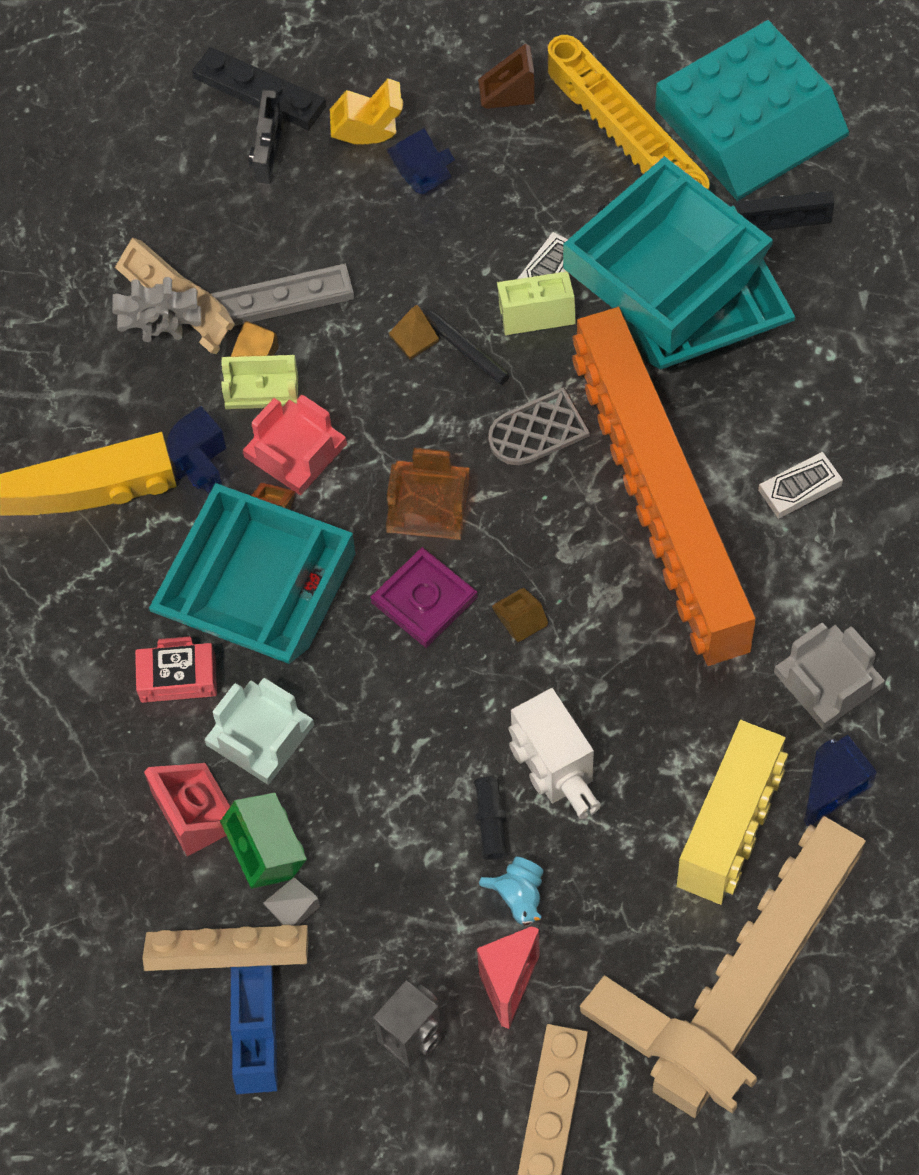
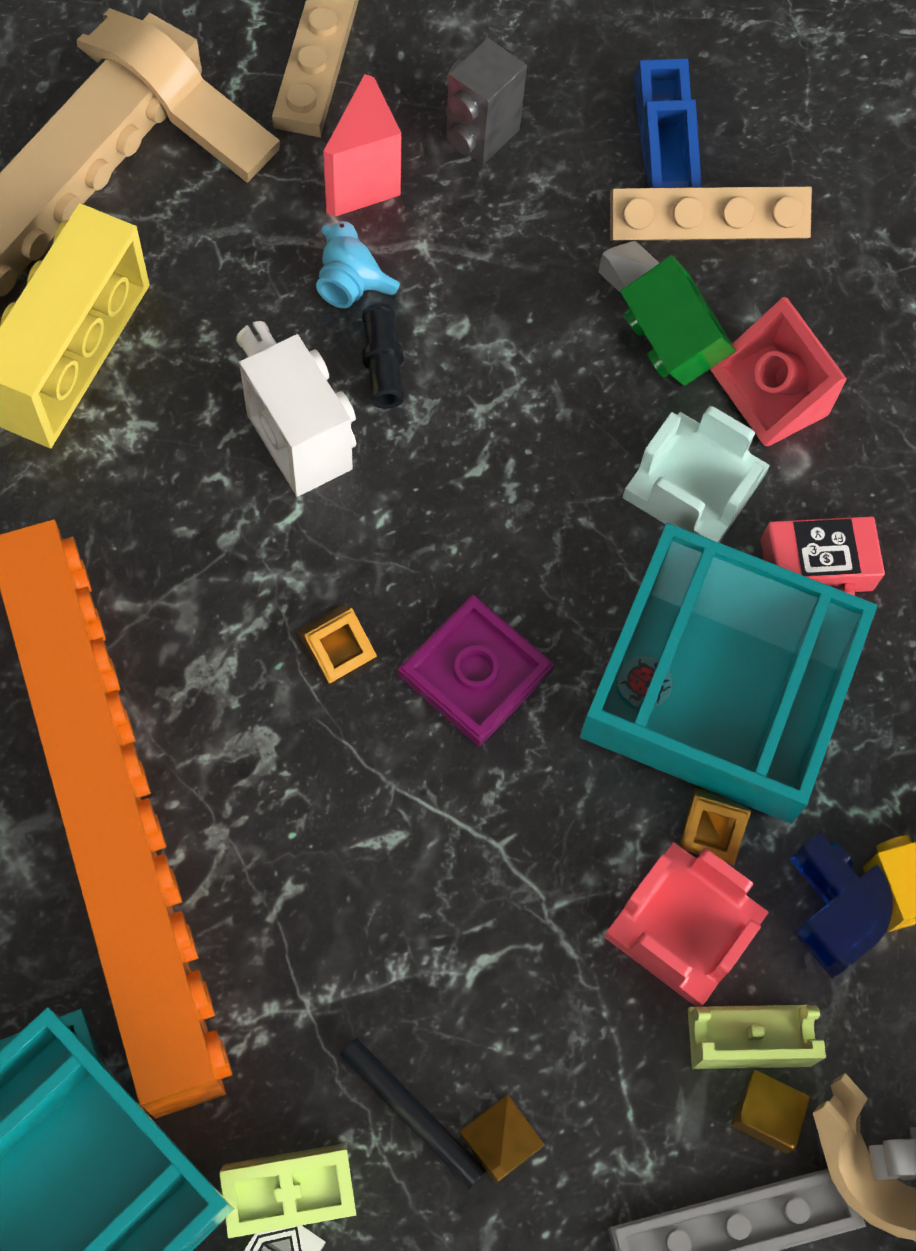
camera: 170 degrees right, 5 degrees up
clear orange panel [386,448,470,540] -> none
light grey window [488,387,590,465] -> none

